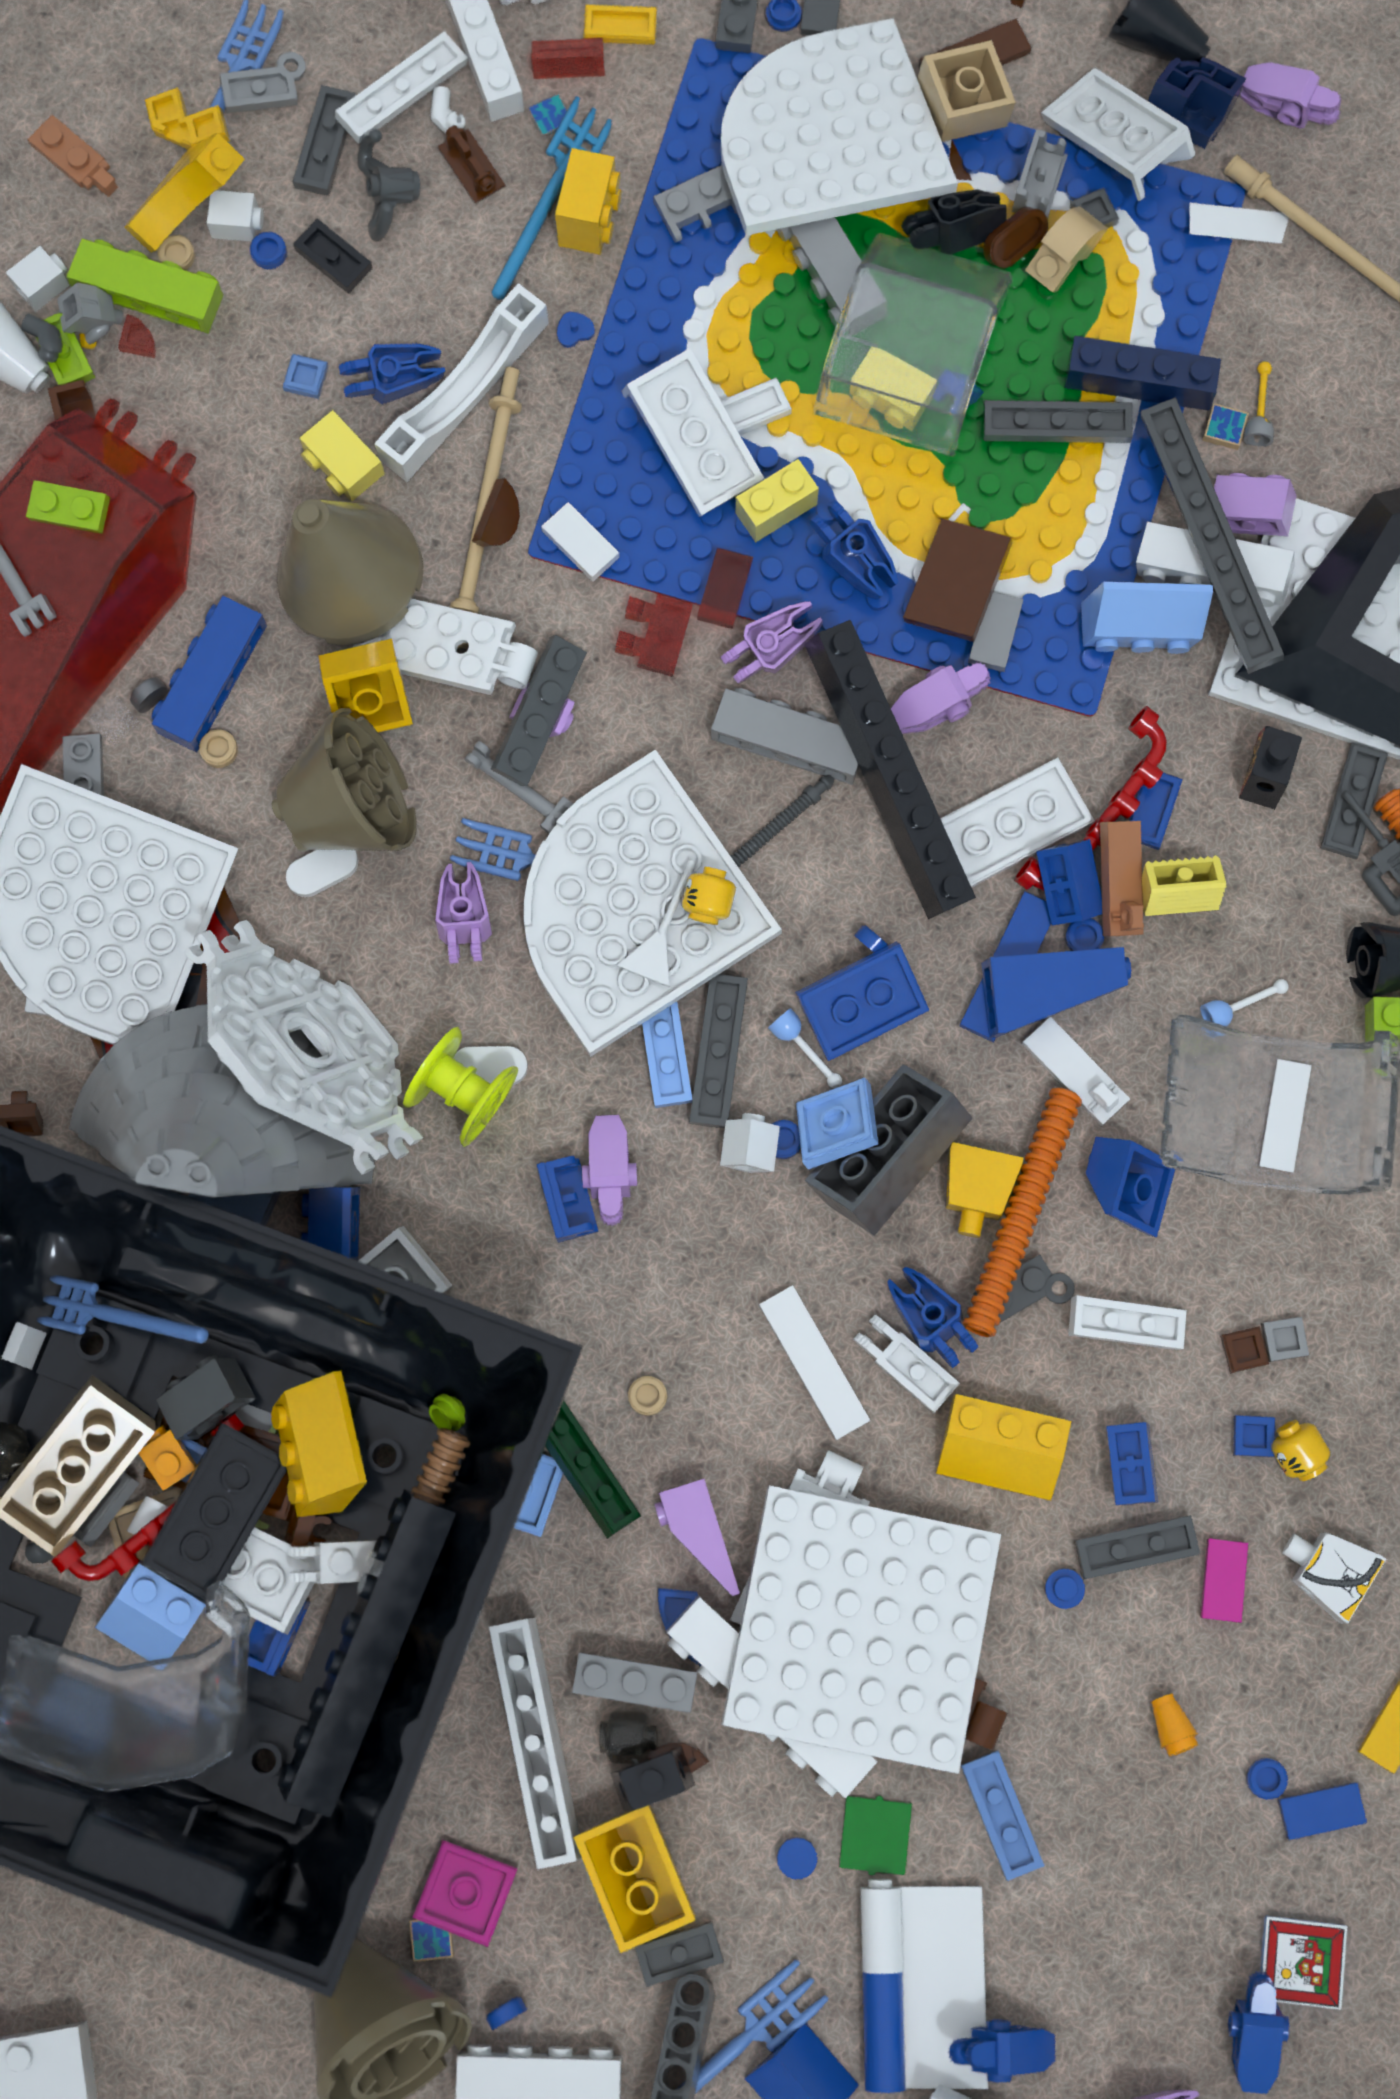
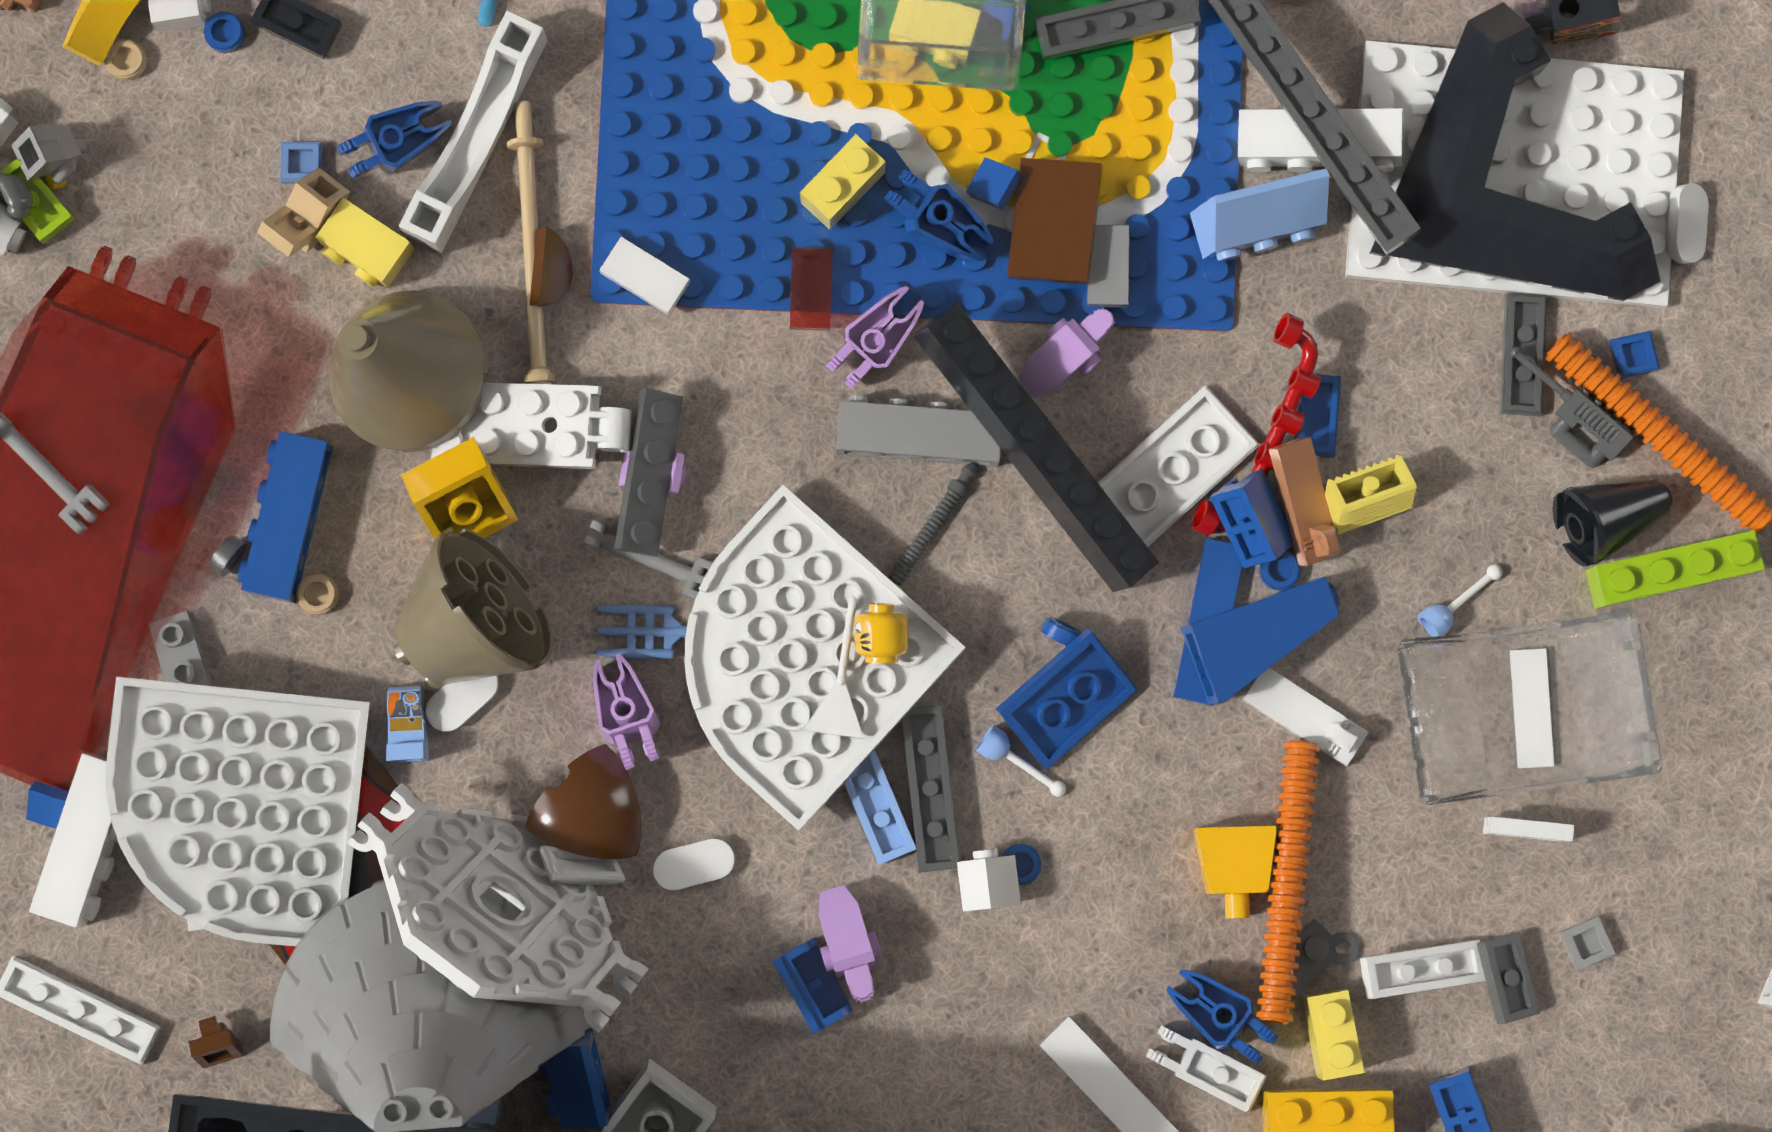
camera: 20 degrees left, 5 degrees up
lime plate [26,480,110,534] -> none
reddish brown panel [48,380,99,438] -> none
lime brick [66,238,223,334] -> none
clear red tile [118,314,156,358] -> none
neon yellow piece [403,1026,518,1147] -> none
blue piece [557,312,595,348] -> none
clear red plate [615,594,693,677] -> none
white plate [622,348,765,517] -> none
white tile [721,377,792,435] -> none
light blue tile [796,1078,879,1170] -> none
flat silver brick [805,1064,973,1236] -> none
blue slope [1086,1137,1177,1237] -> none
lavender brick [1214,473,1296,536] -> none
reddish brown tile [1220,1326,1270,1374] -> none
blue tile [1233,1415,1275,1457] -> none
black torso [1239,726,1302,810] -> none
yellow head [1271,1420,1330,1481] -> none
none -> tan brick [257,168,350,257]
none -> light blue leg [386,685,429,763]
none -> reddish brown brick [524,744,641,859]
none -> white tile [540,846,625,885]
none -> blue tile [966,157,1022,211]
none -> light yellow brick [1301,989,1365,1081]
none -> dark grey plate [1477,933,1540,1024]
none -> white tile [1483,817,1574,842]

